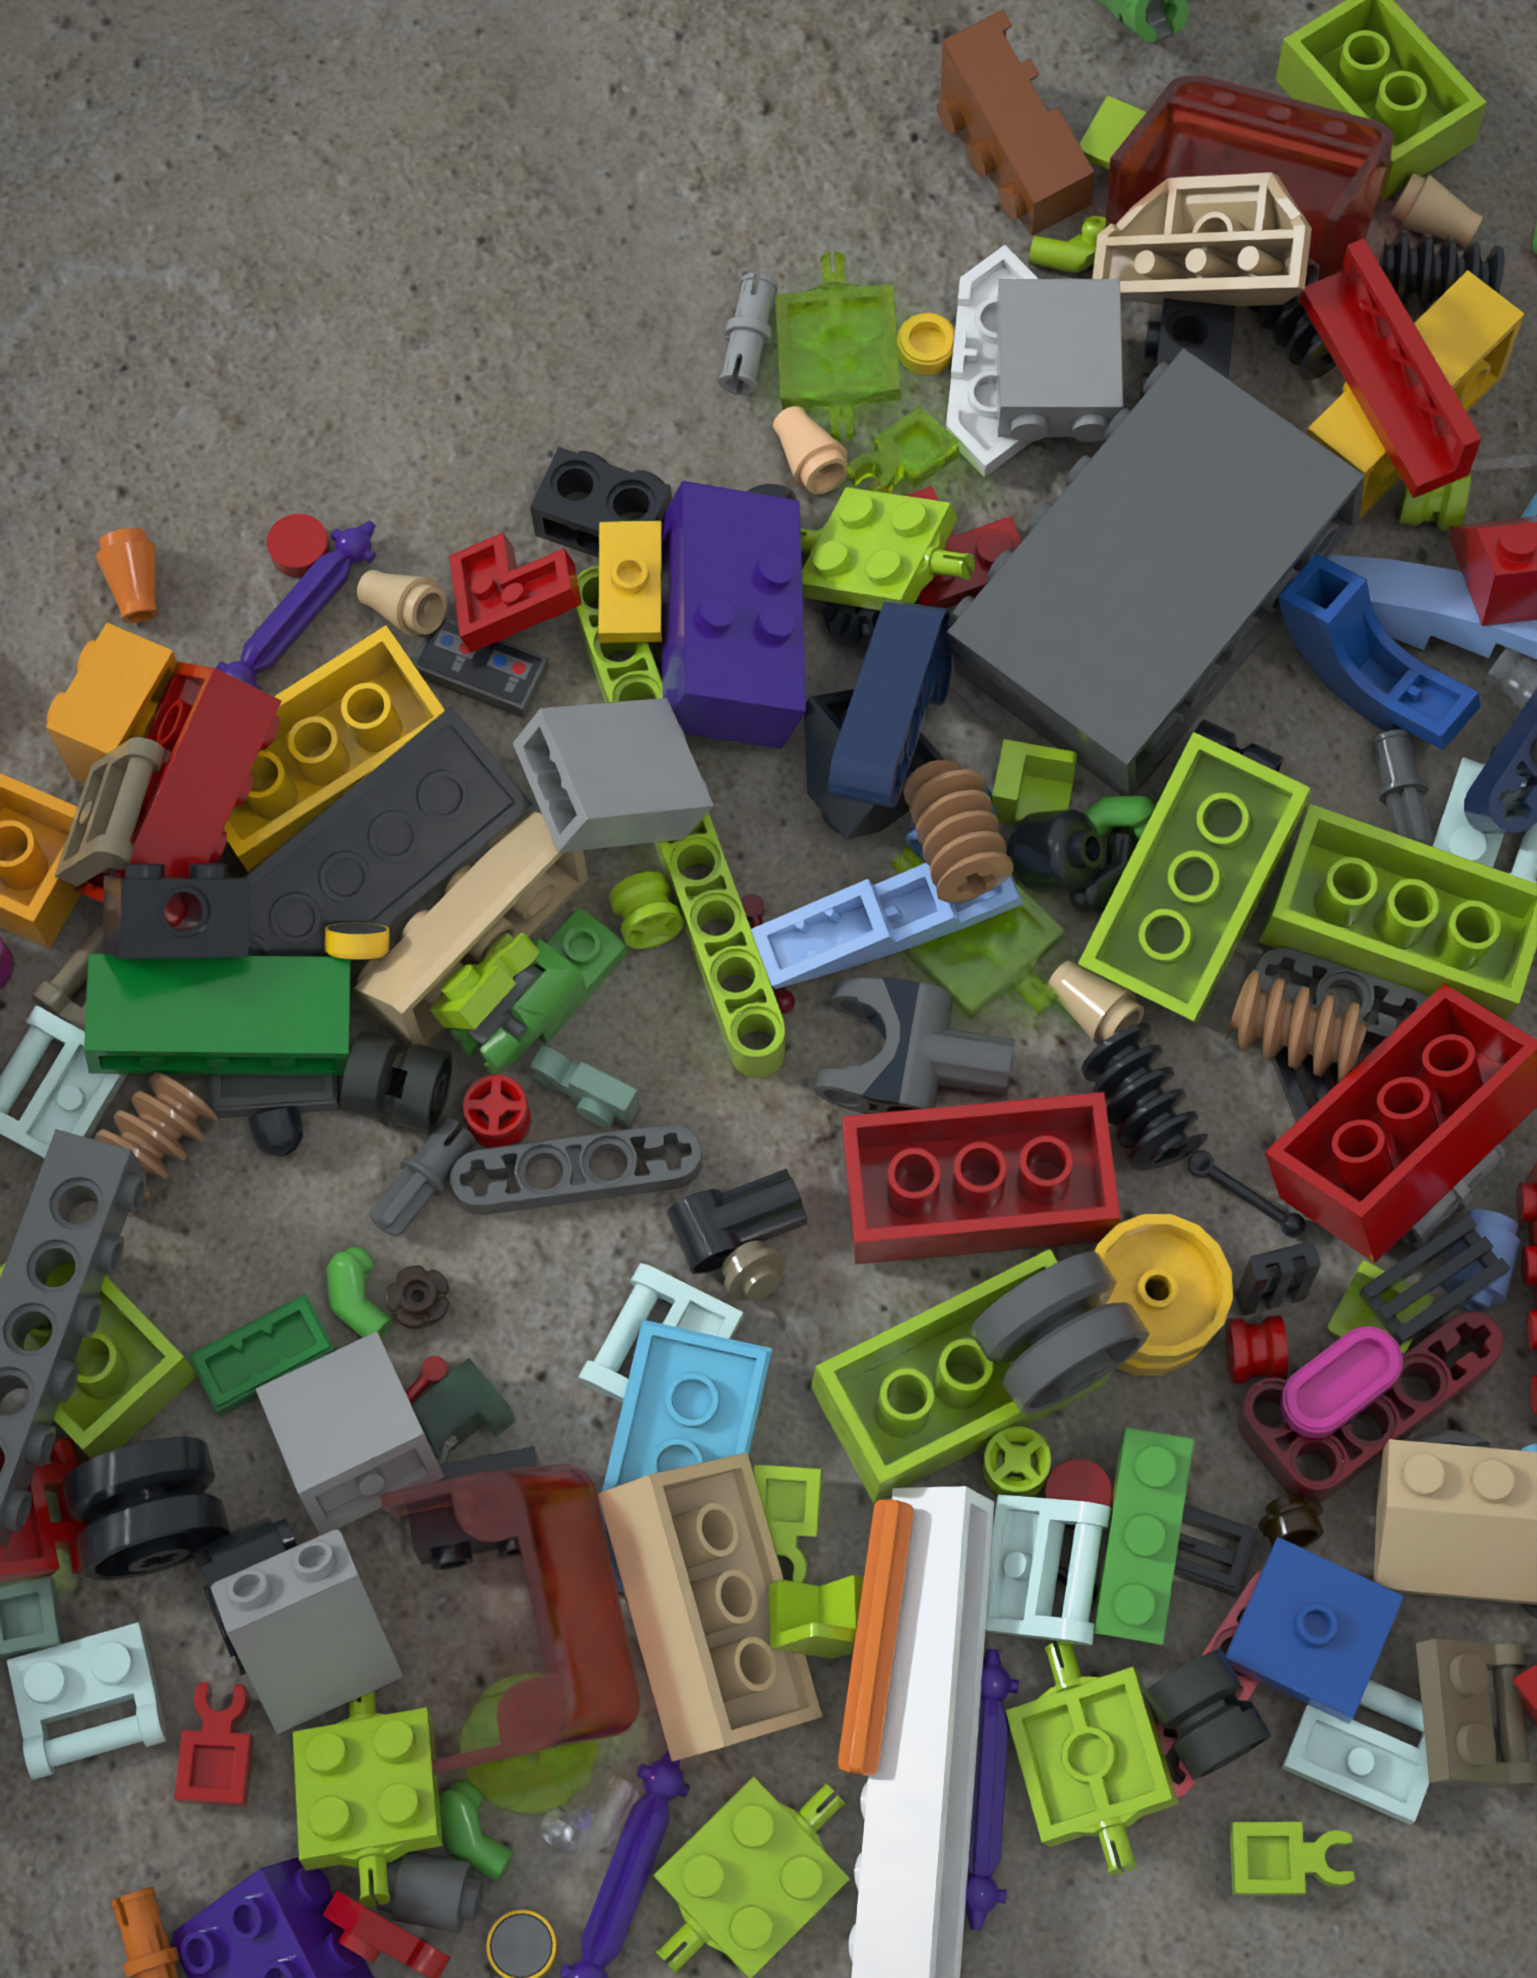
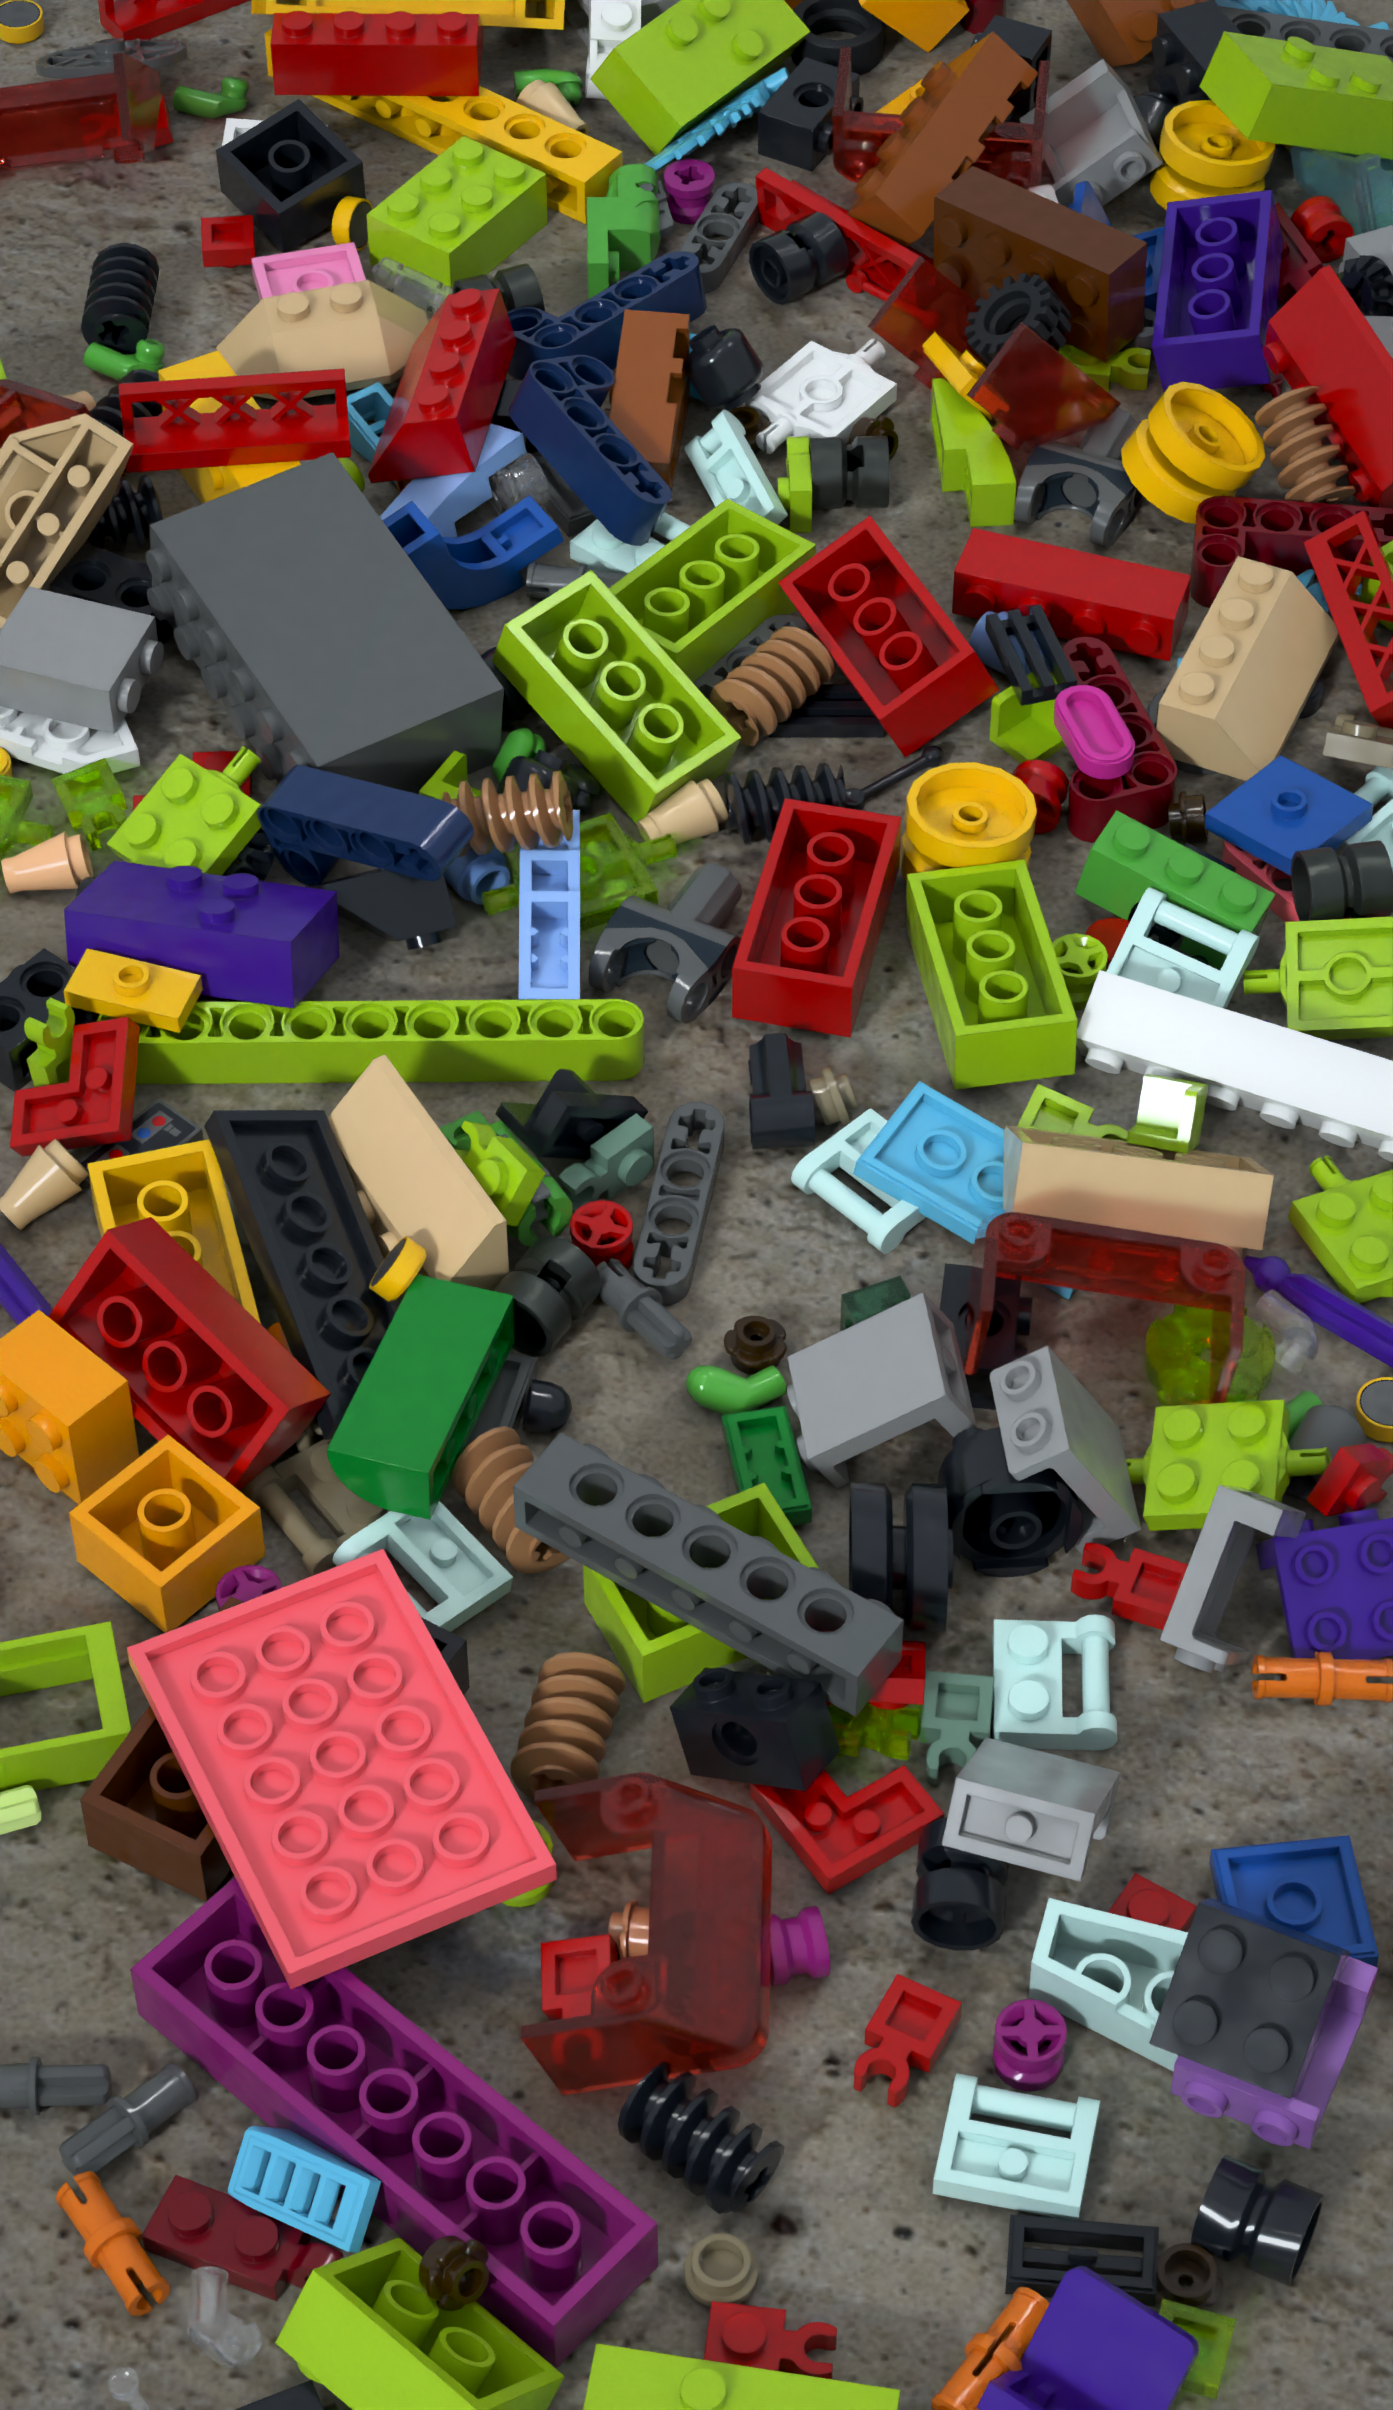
camera: 75 degrees left, 20 degrees down
dark tan plate [54,737,166,887] -> none
black brick [103,863,249,959] -> none
light grey brick [513,698,714,853] -> none
lime wheel [608,871,684,949] -> none
orange axle [837,1499,914,1776] -> none
dark grey wheel [970,1251,1150,1415] -> none
black tile [1236,1241,1321,1316] -> none
none -> lime plate [24,997,75,1087]
none -> black panel [495,1069,648,1160]
none -> light grey panel [1160,1485,1306,1673]

